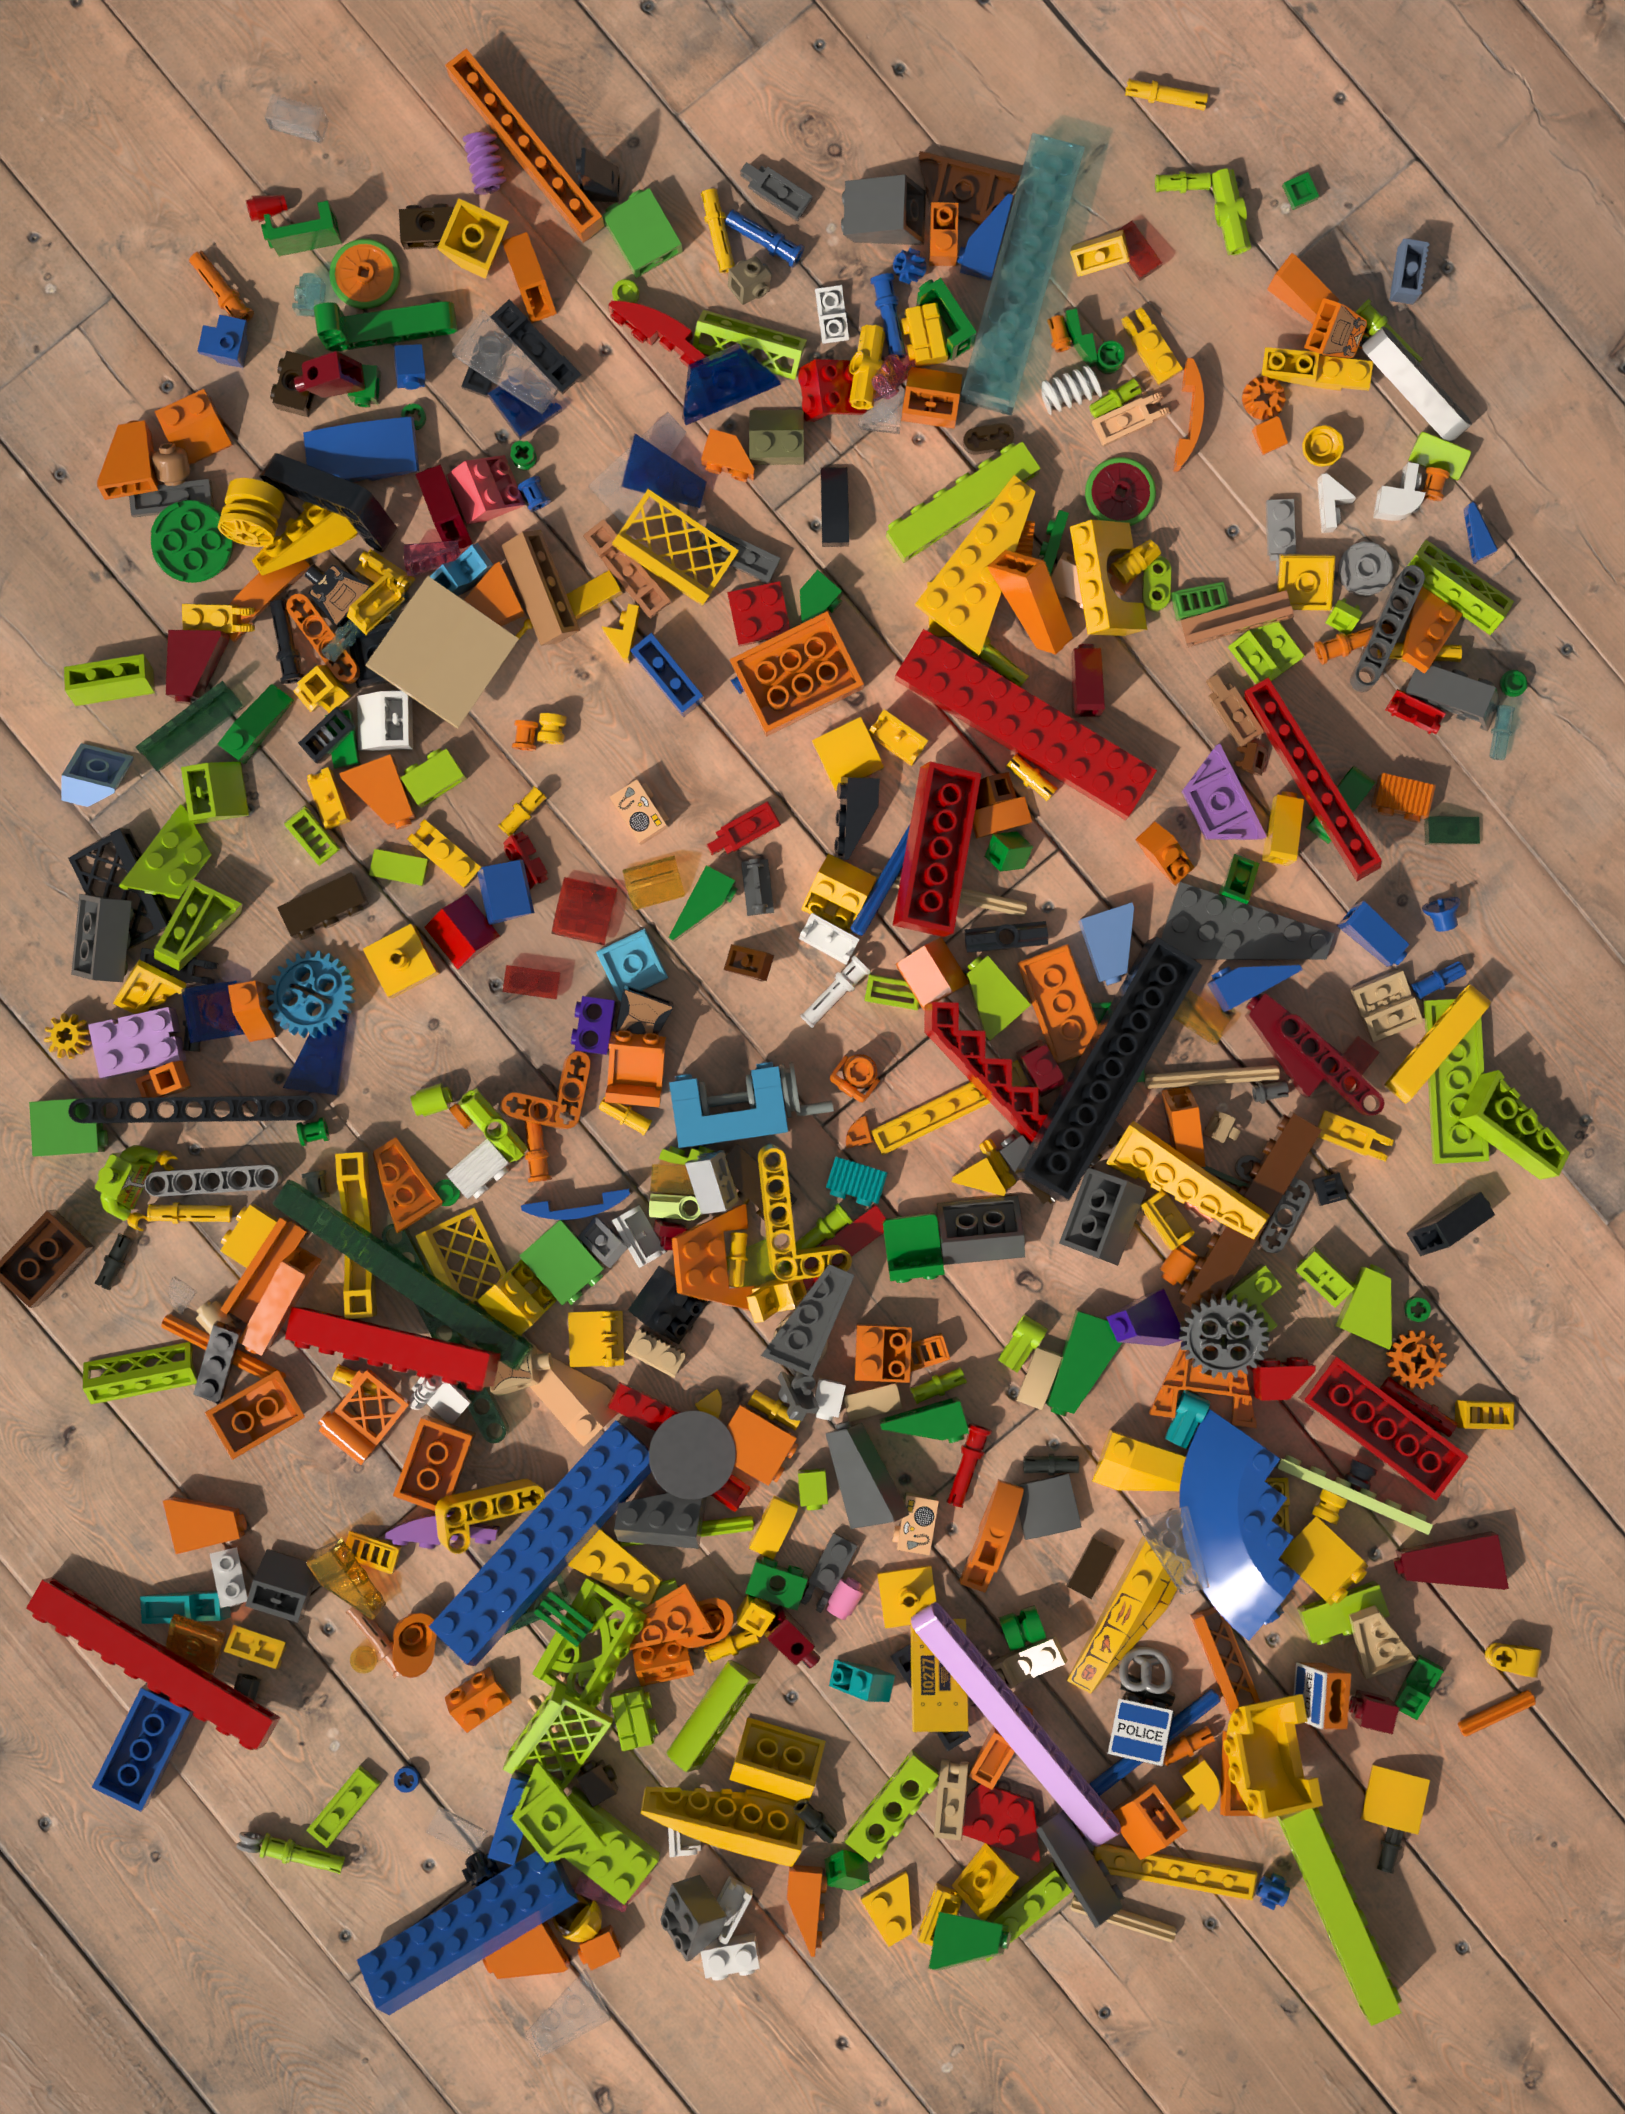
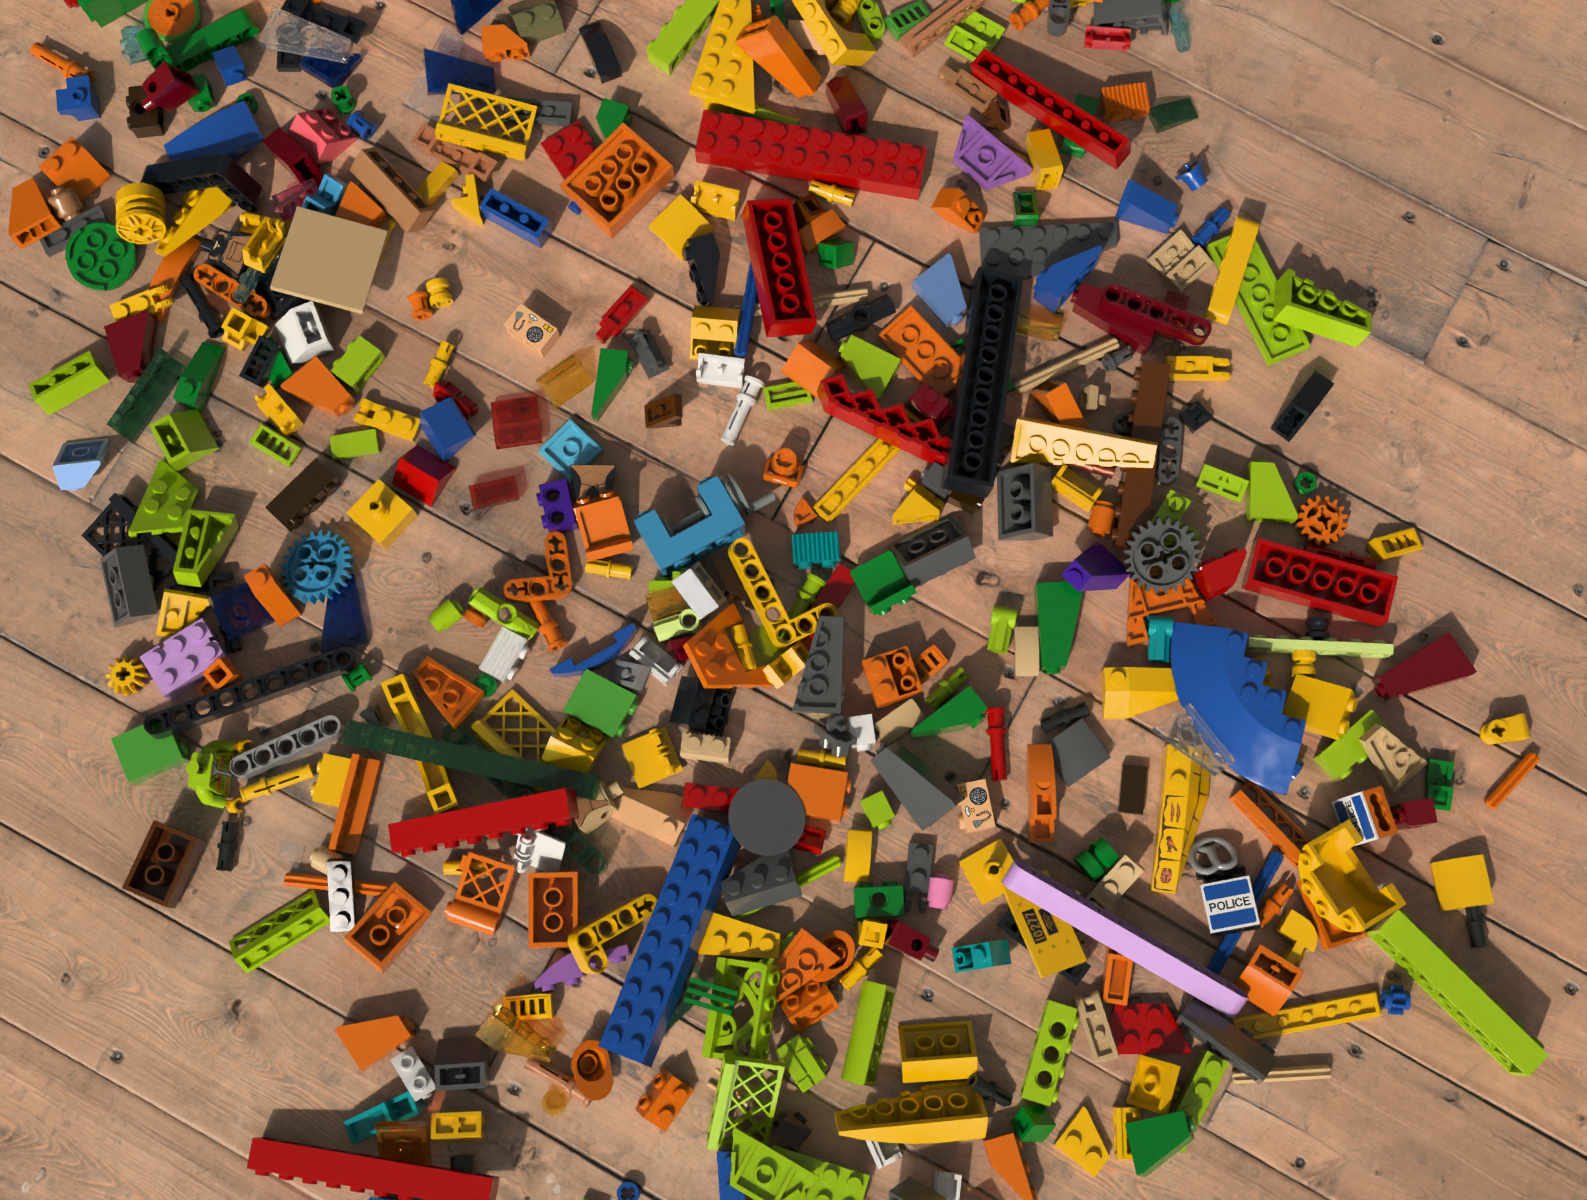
camera: 20 degrees left, 10 degrees down
orange slope [239,1246,322,1356] -> none

